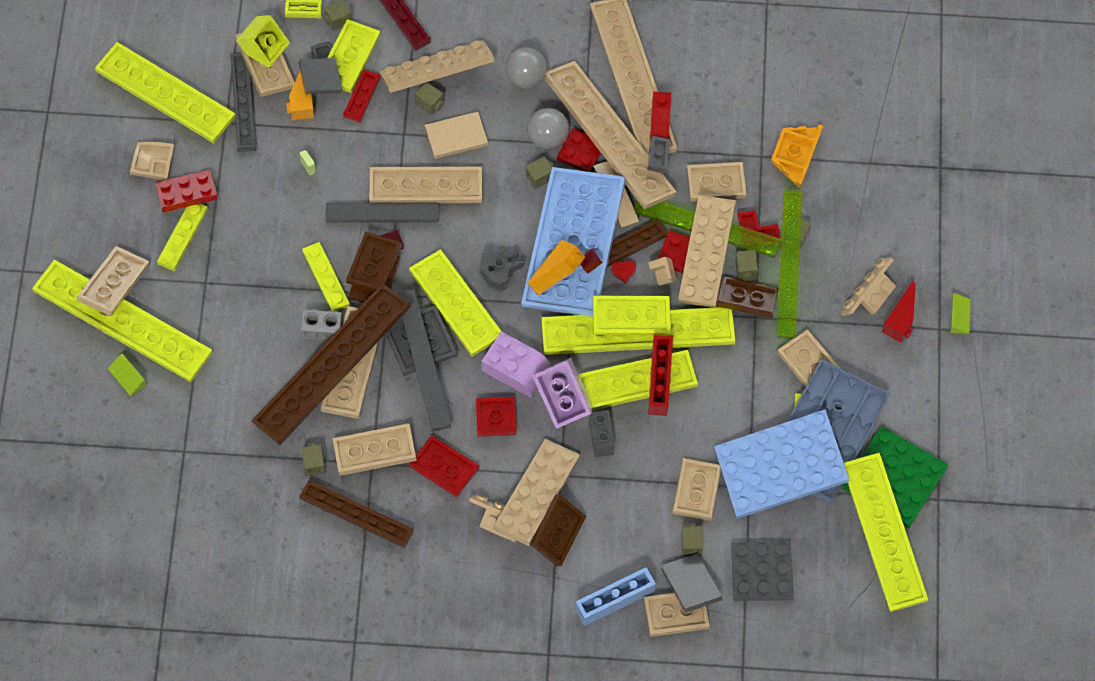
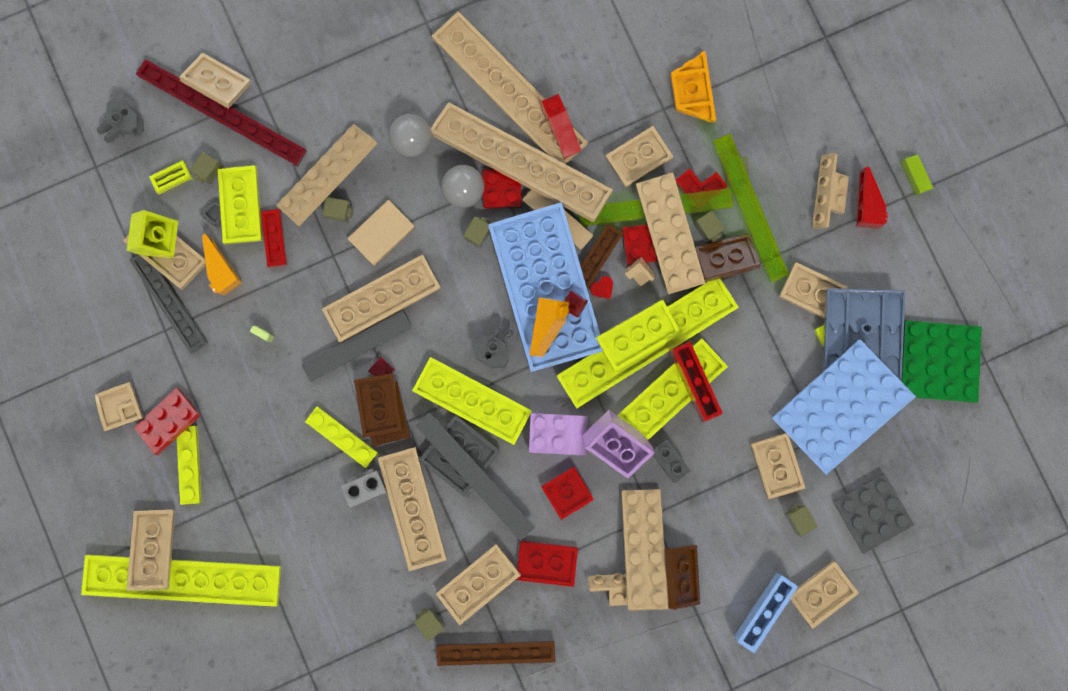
camera: 25 degrees left, 20 degrees up
neon yellow plate [95,42,236,144] -> none
lime slope [107,354,146,397] -> none
reddish brown plate [252,283,411,445] -> none
dark grey tile [299,58,342,94] -> none
dark grey plate [647,136,670,174] -> none
tile [661,553,722,613] -> none
neon yellow plate [844,453,928,612] -> none

